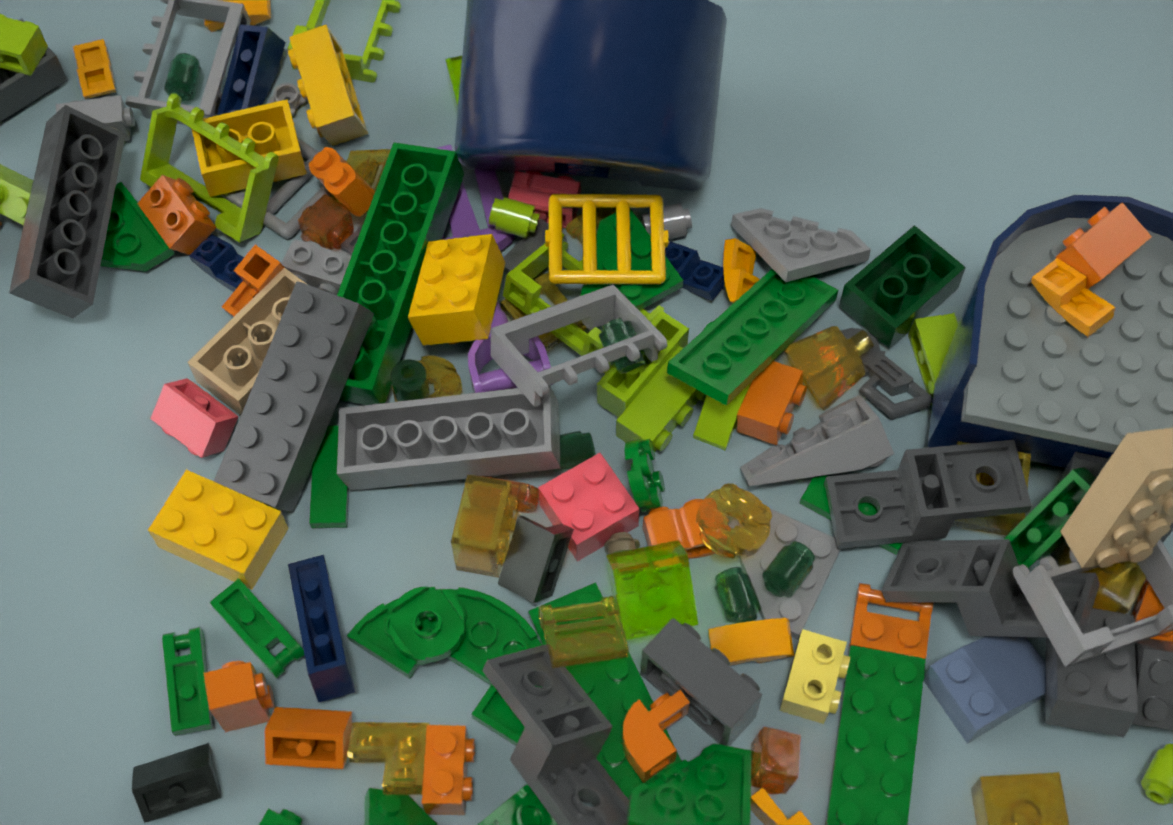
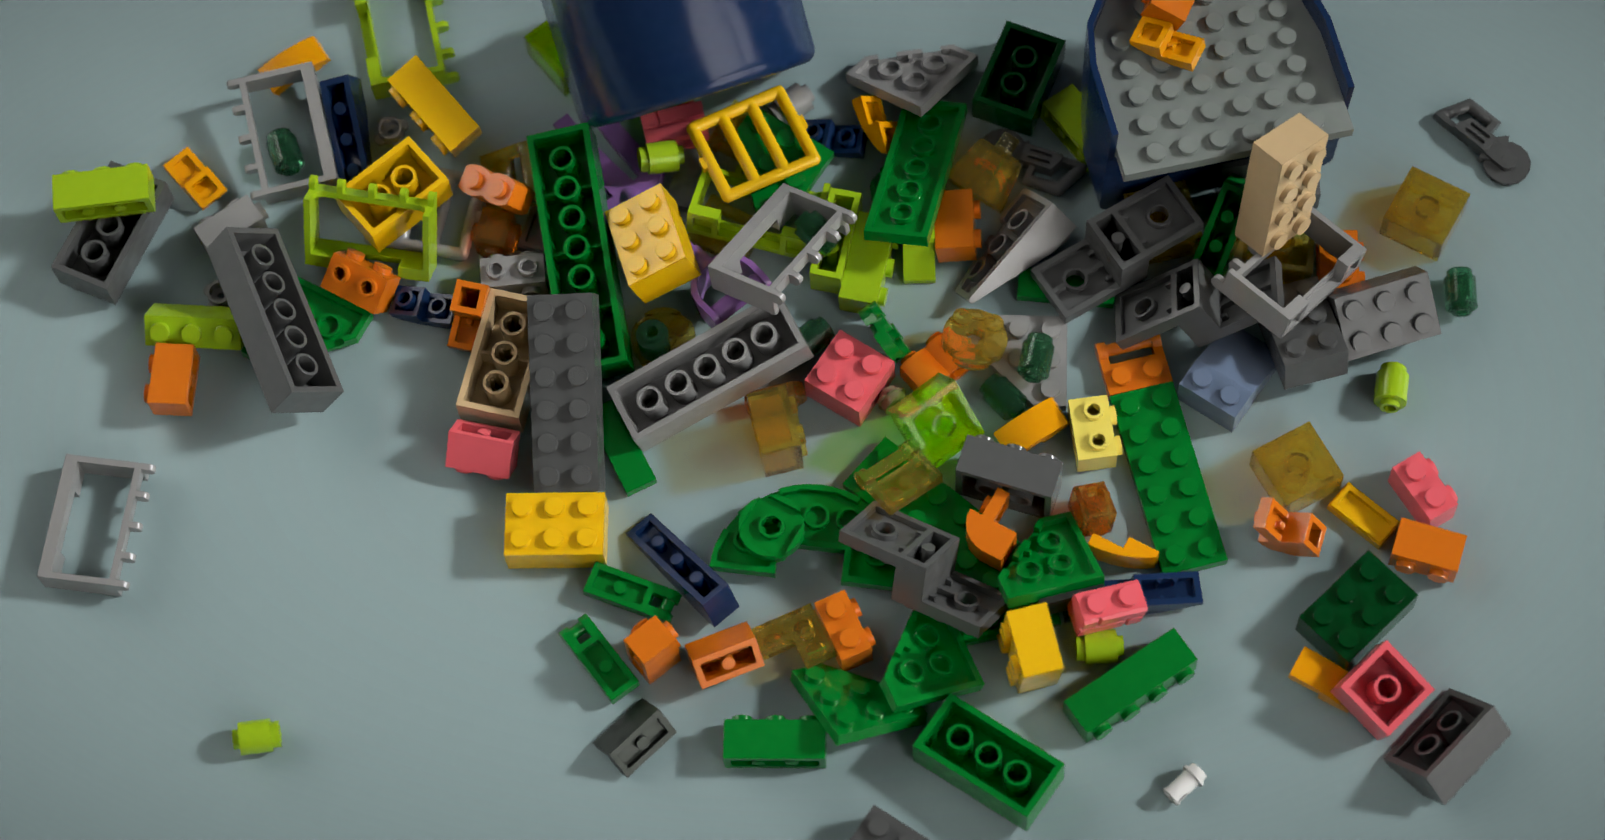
camera: 20 degrees left, 5 degrees up
pearl dark grey panel [498,516,574,603] -> none

